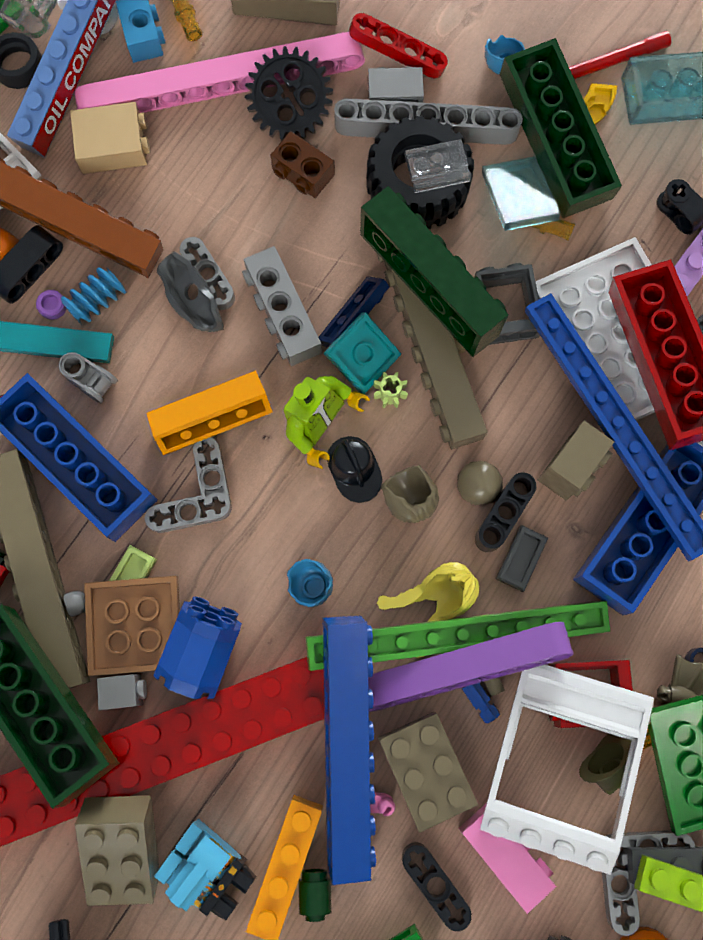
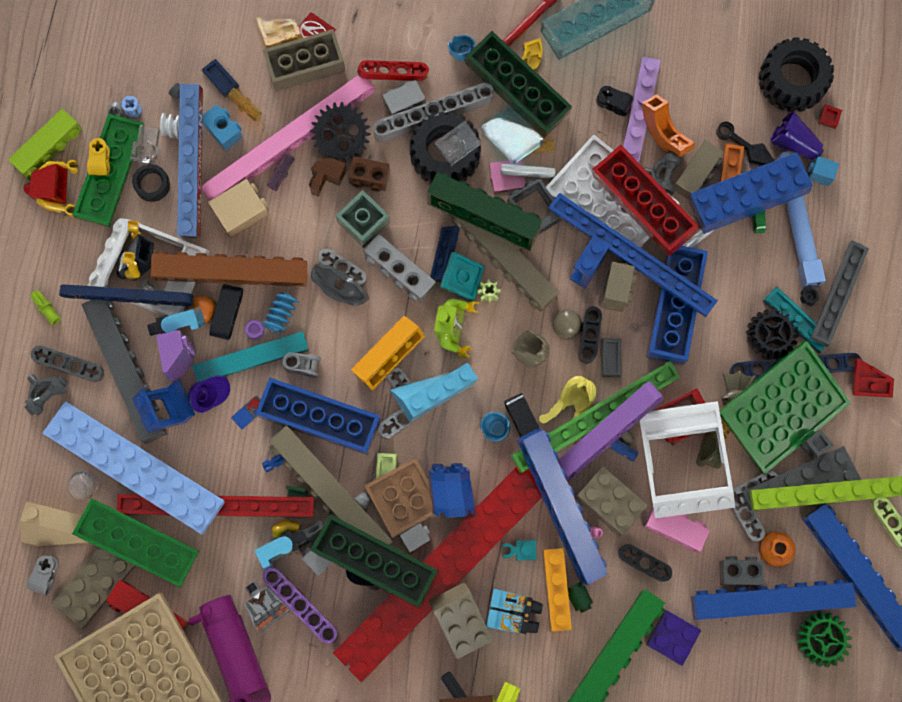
camera: 25 degrees left, 0 degrees up
medium azure piece [165,835,231,911] -> none
black piece [327,436,383,503] -> none
none -> clear purple pin [267,153,295,191]
none -> reddish brown brick [309,158,347,197]
none -> sand green brick [336,190,390,248]
none -> medium azure wedge [390,363,478,423]
none -> bright pink piece [489,159,526,193]
none -> white axle [500,164,555,179]
none -> teal plate [502,540,537,561]
none -> black beam [504,393,540,437]
none -> blue window [569,235,610,289]

